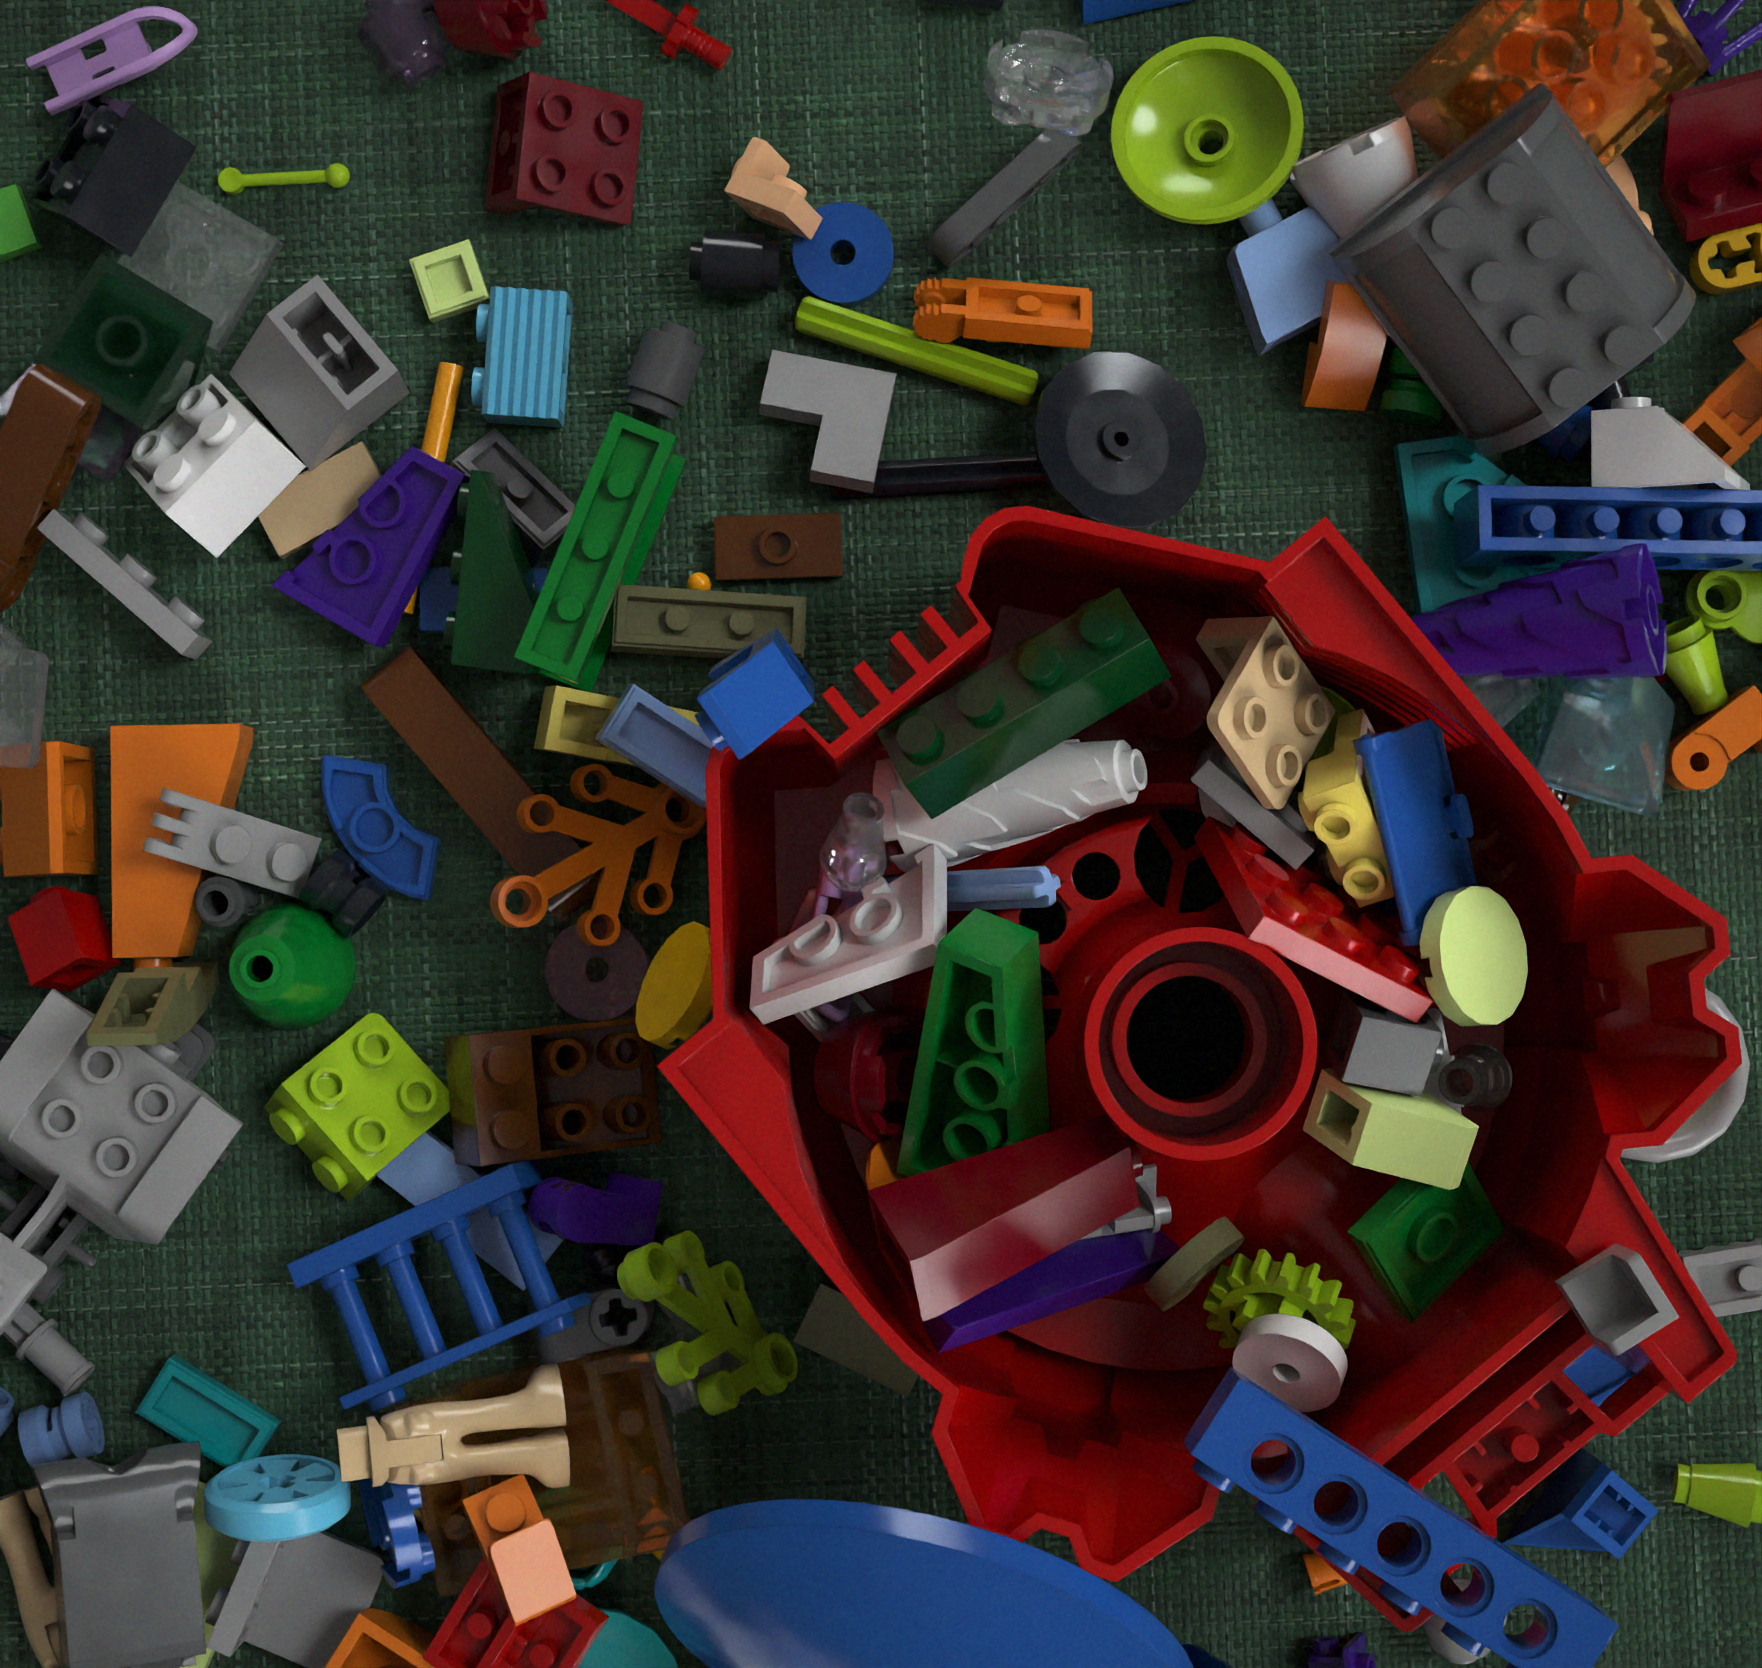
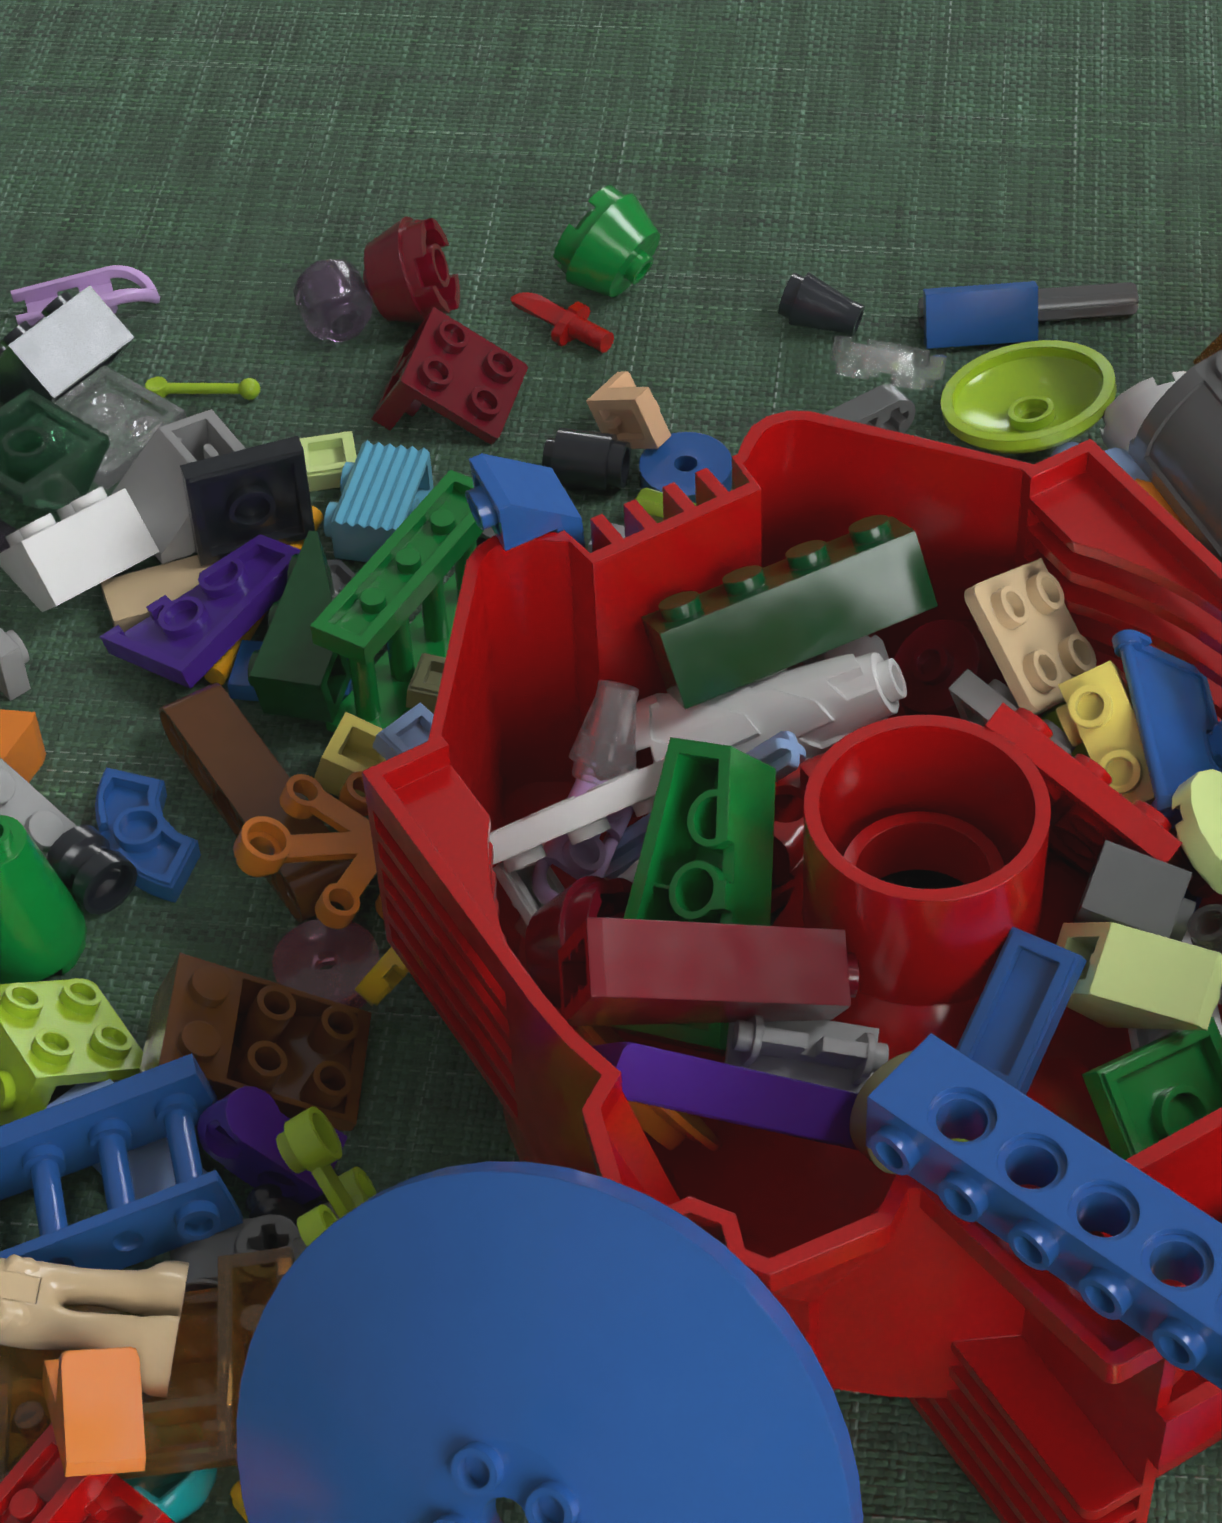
camera: 15 degrees right, 40 degrees down
none -> black tile [180,436,315,566]
none -> blue tile [956,927,1087,1095]

